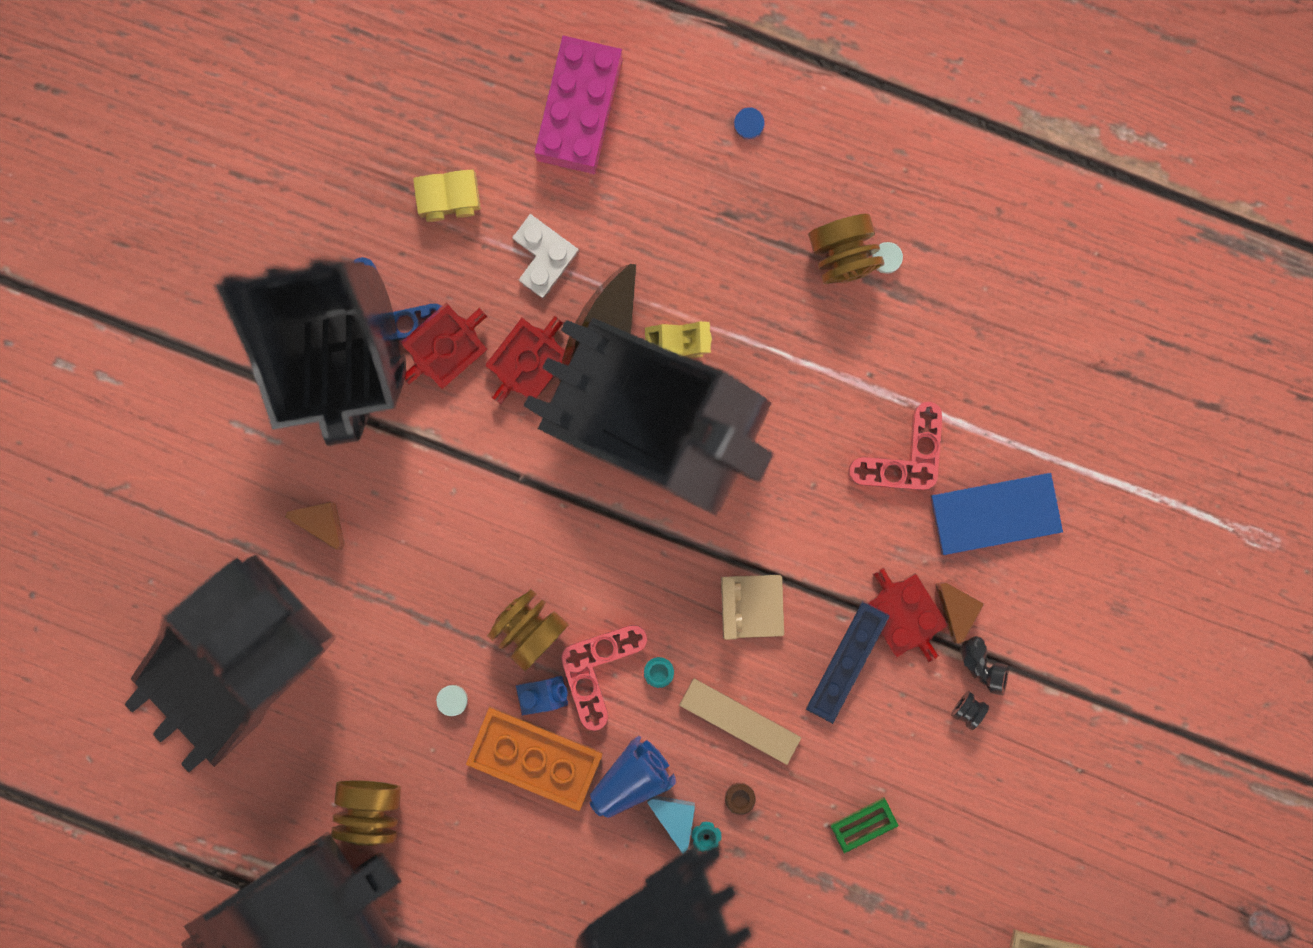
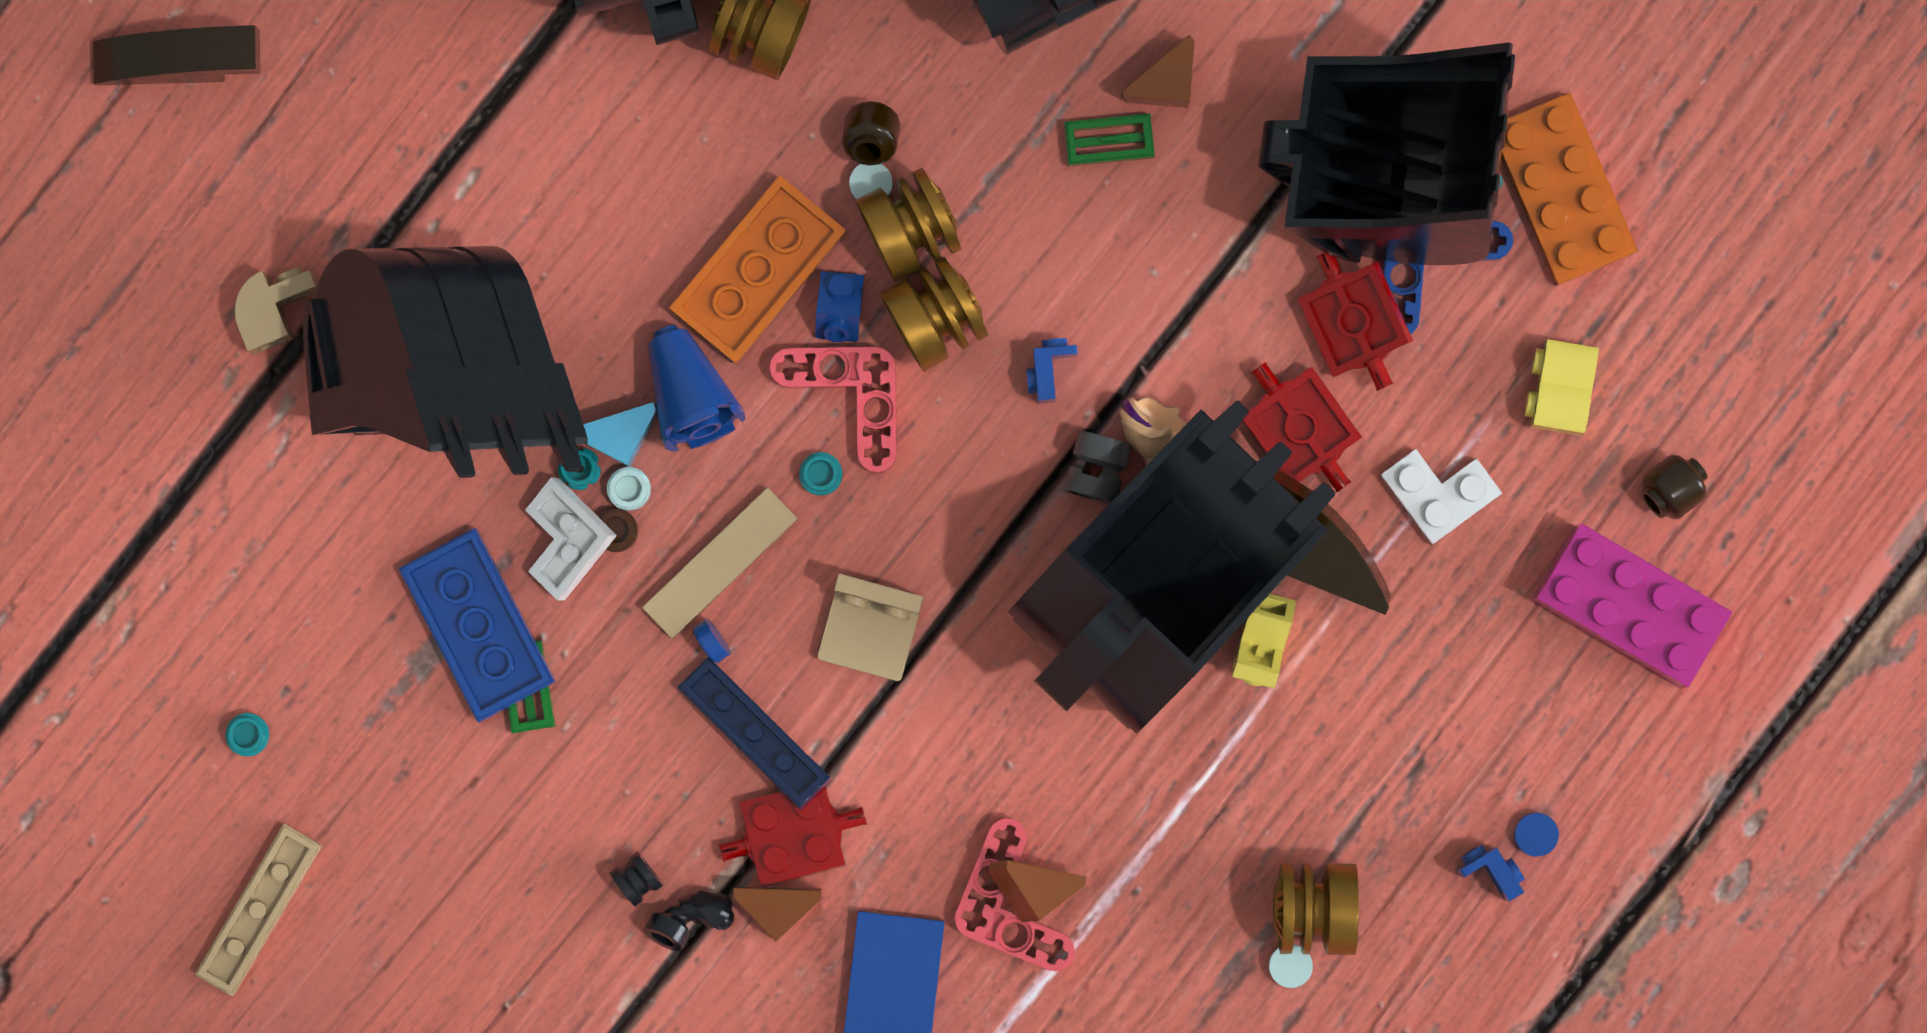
camera: 110 degrees right, 0 degrees up
none -> blue tile [398,528,556,723]
none -> white plate [525,478,617,601]
none -> light aqua tile [607,467,651,511]
none -> blue tile [693,618,731,663]
none -> dark brown head [842,101,900,166]
none -> pearl gold wheel [855,168,961,282]
none -> dark orange slope [989,860,1086,922]
none -> blue bracket [1026,338,1078,404]
none -> dark grey wheel [1063,431,1132,504]
none -> green tile [1064,114,1155,167]
none -> light nougat hair [1119,396,1186,466]
none -> blue bracket [1456,844,1525,902]
none -> orange plate [1501,92,1638,286]
none -> dark brown head [1641,455,1708,519]

